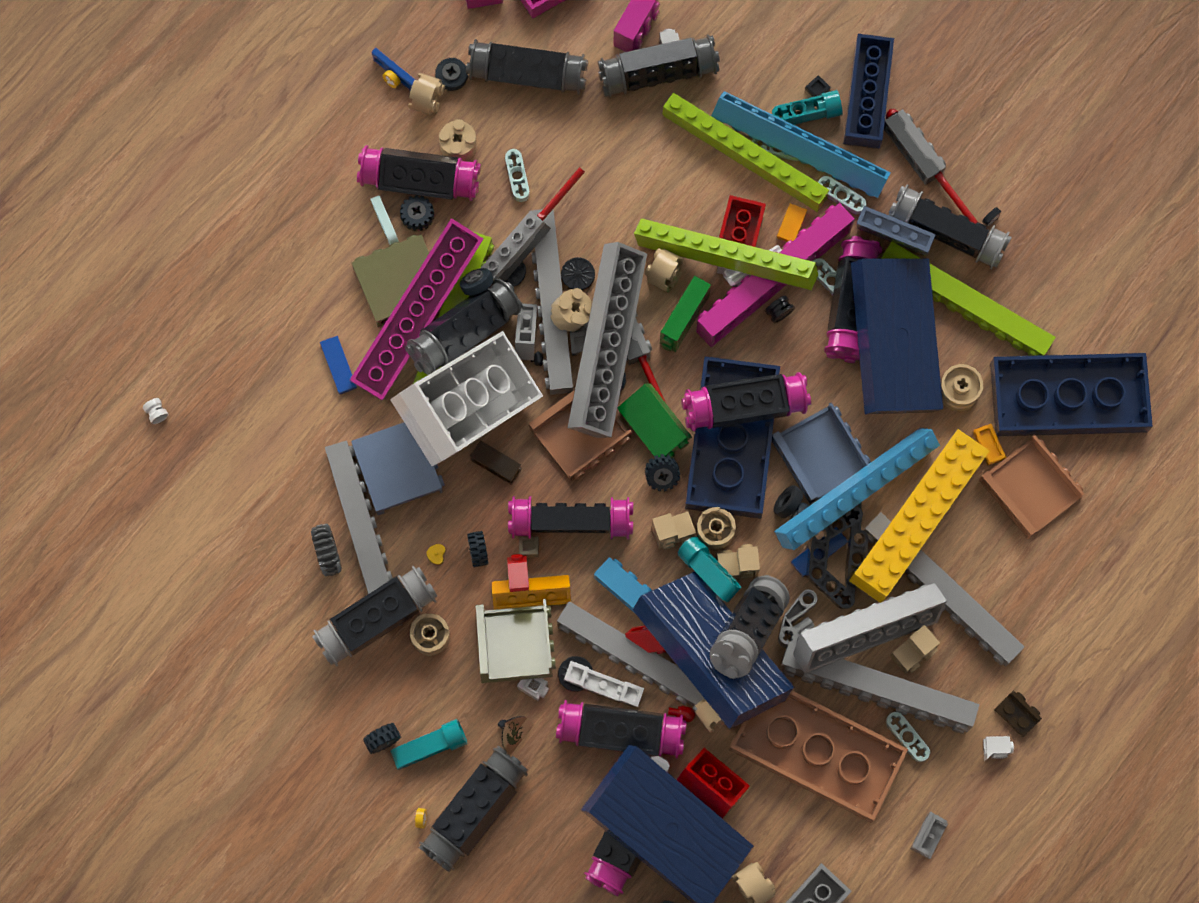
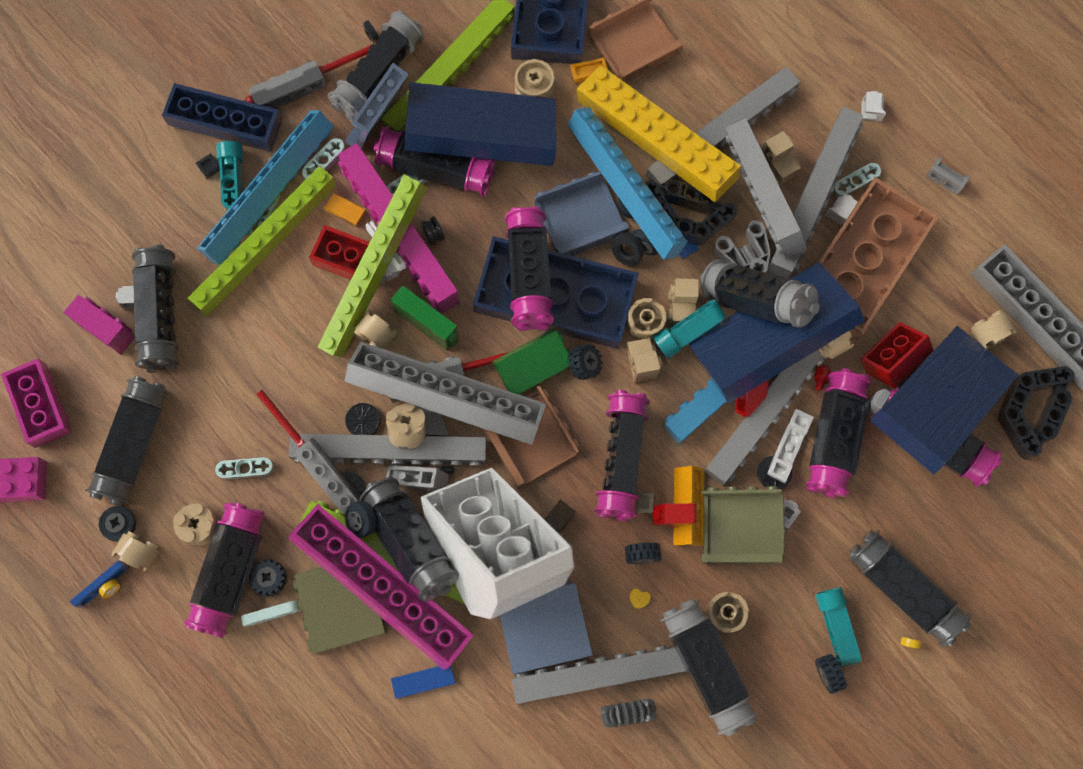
camera: 85 degrees left, 0 degrees up
shield [498,716,534,755] -> none
dark brown bracket [994,690,1042,738] -> none
none -> white window [825,194,858,226]

